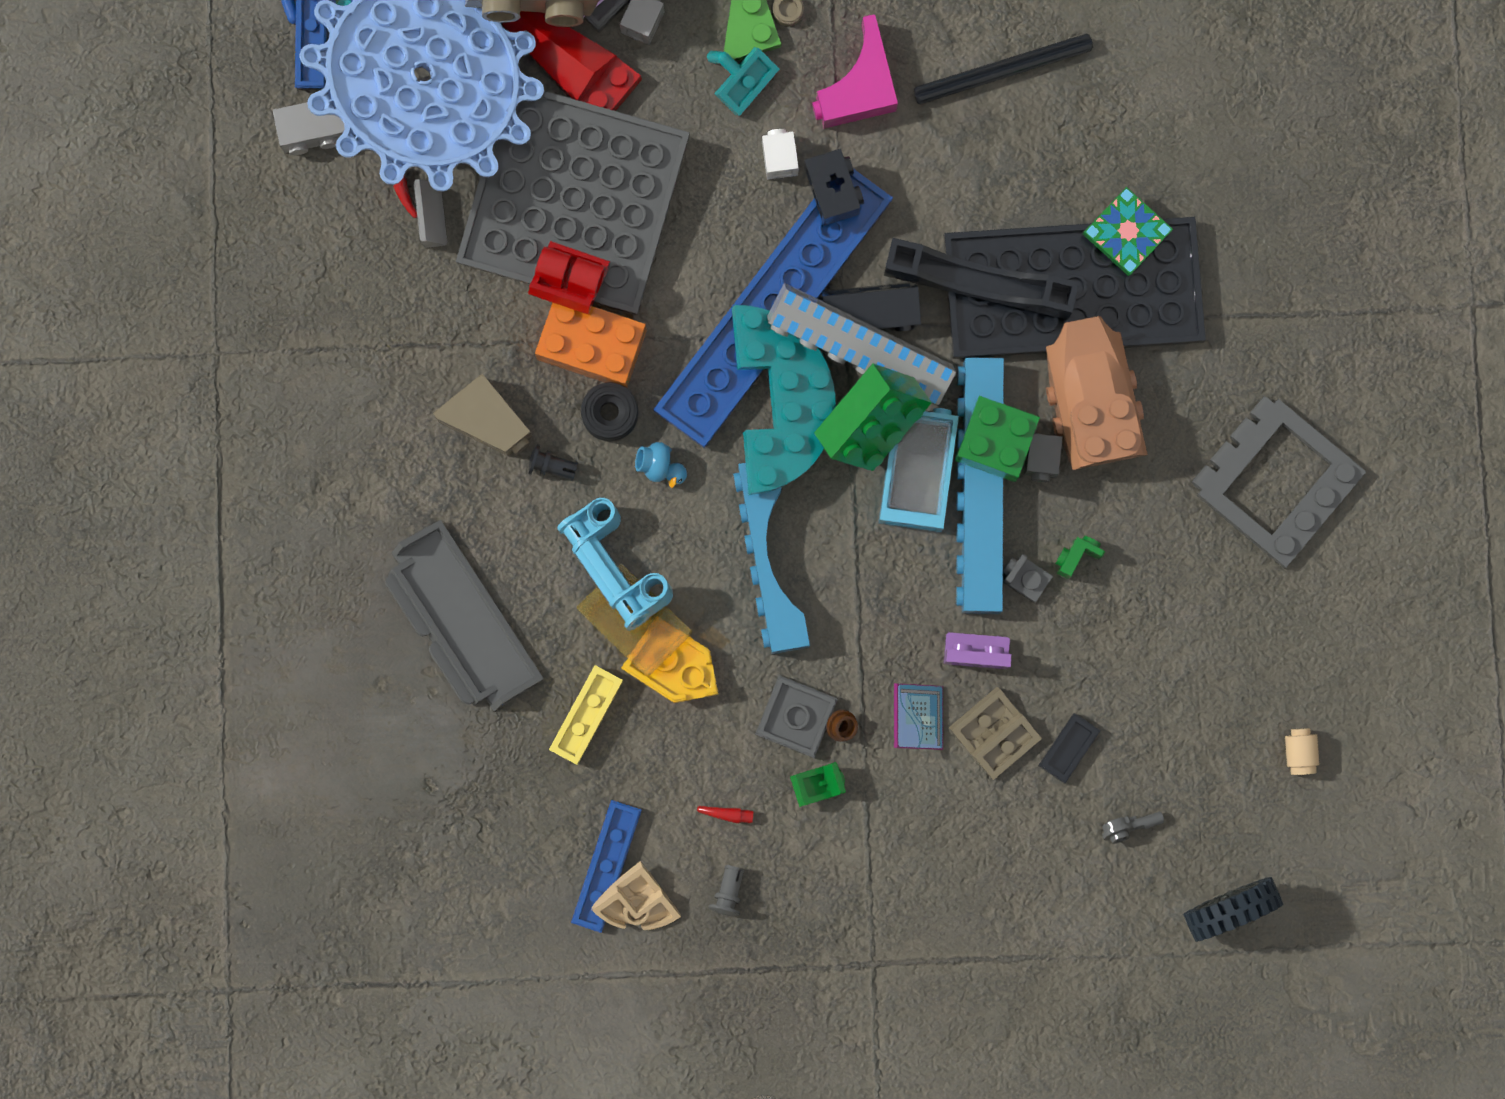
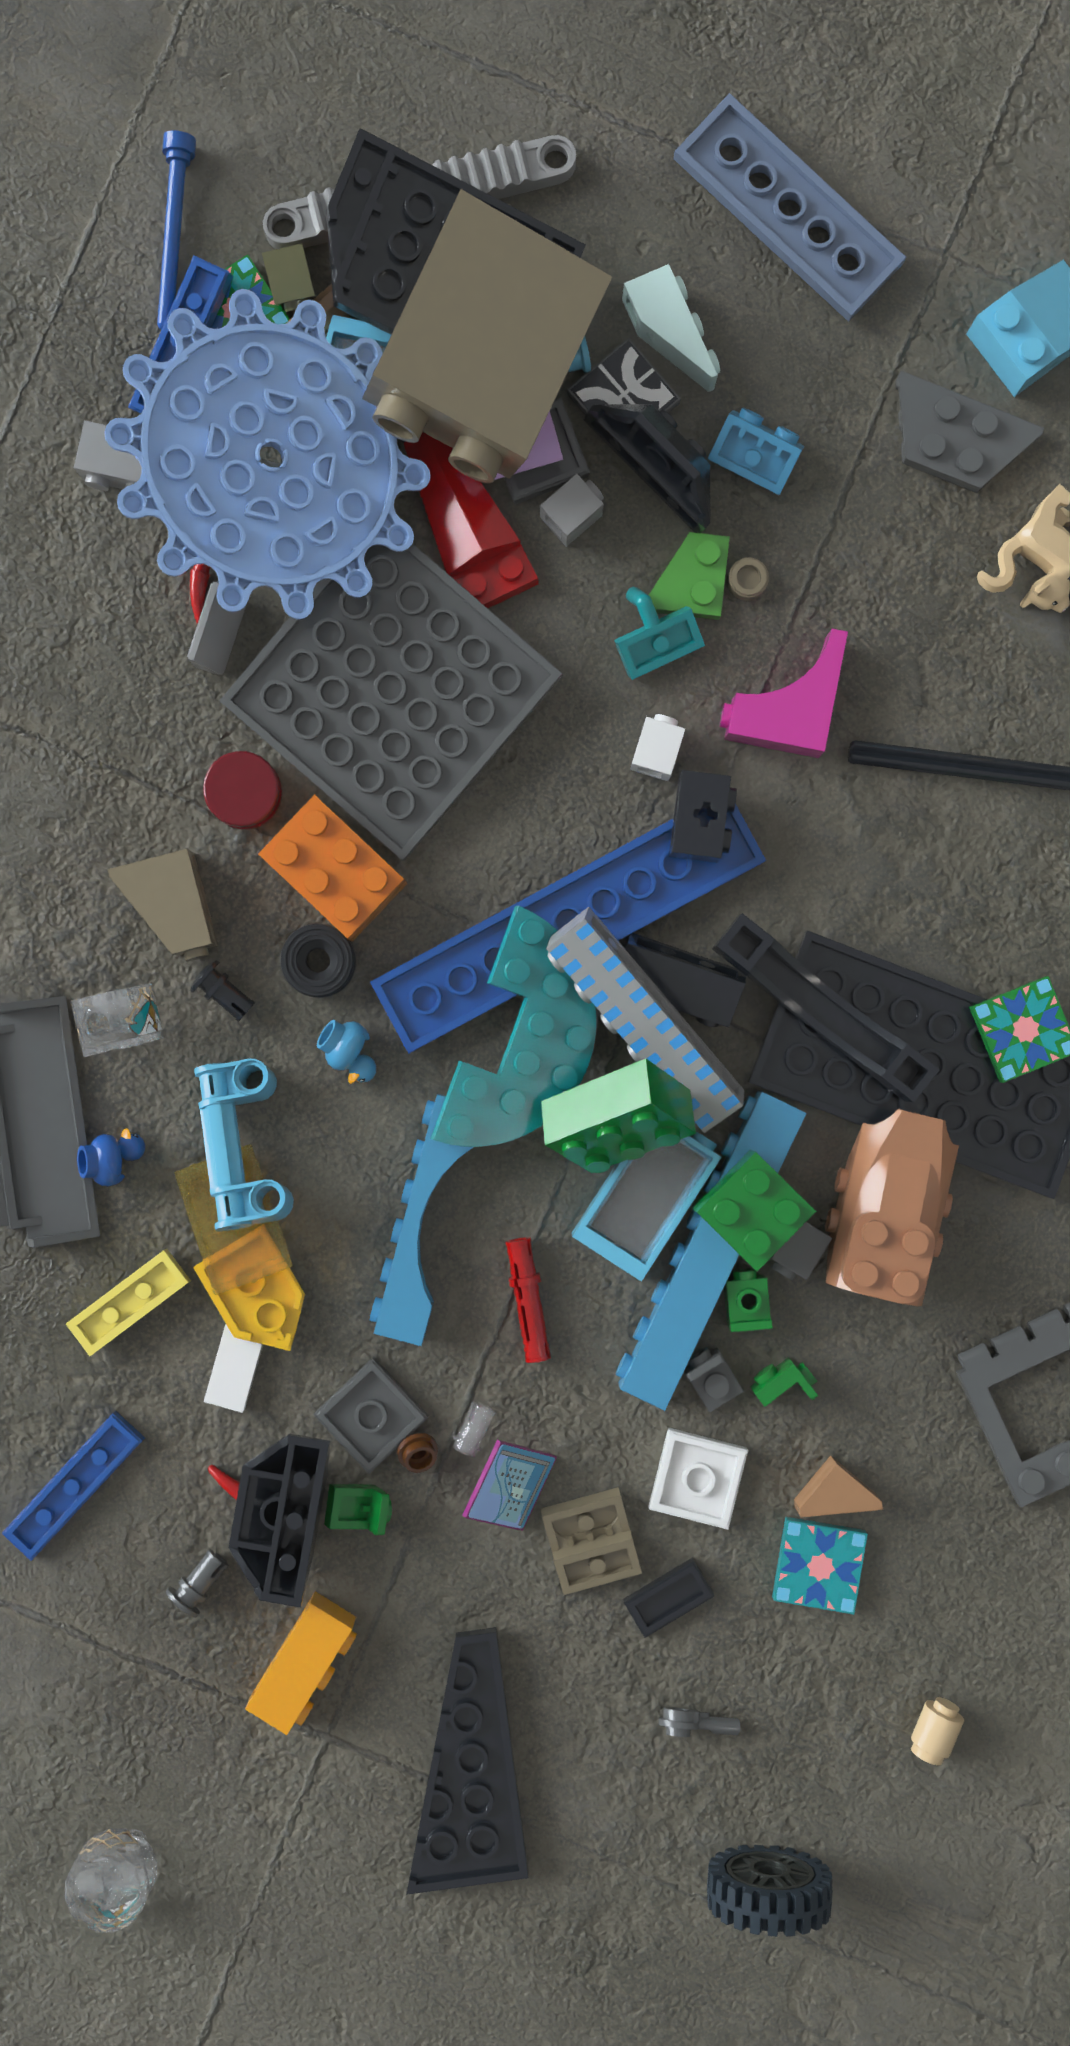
camera: 25 degrees right, 5 degrees up
red plate [528,241,610,314] -> none
tan brick [591,861,681,930] -> none
medium lavender bracket [944,632,1012,670] -> none
none -> clear brick [70,983,163,1057]
none -> blue animal [77,1128,146,1187]
none -> dark red head [203,751,282,830]
none -> white tile [204,1324,263,1413]
none -> black wedge [228,1434,330,1608]
none -> light orange brick [245,1591,357,1735]
none -> black wing [406,1627,529,1895]
none -> clear pin [452,1401,496,1457]
none -> red pin [505,1237,551,1363]
none -> white tile [649,1427,748,1529]
none -> green brick [724,1269,773,1332]
none -> tile [772,1516,868,1615]
none -> medium nougat slope [794,1455,883,1517]

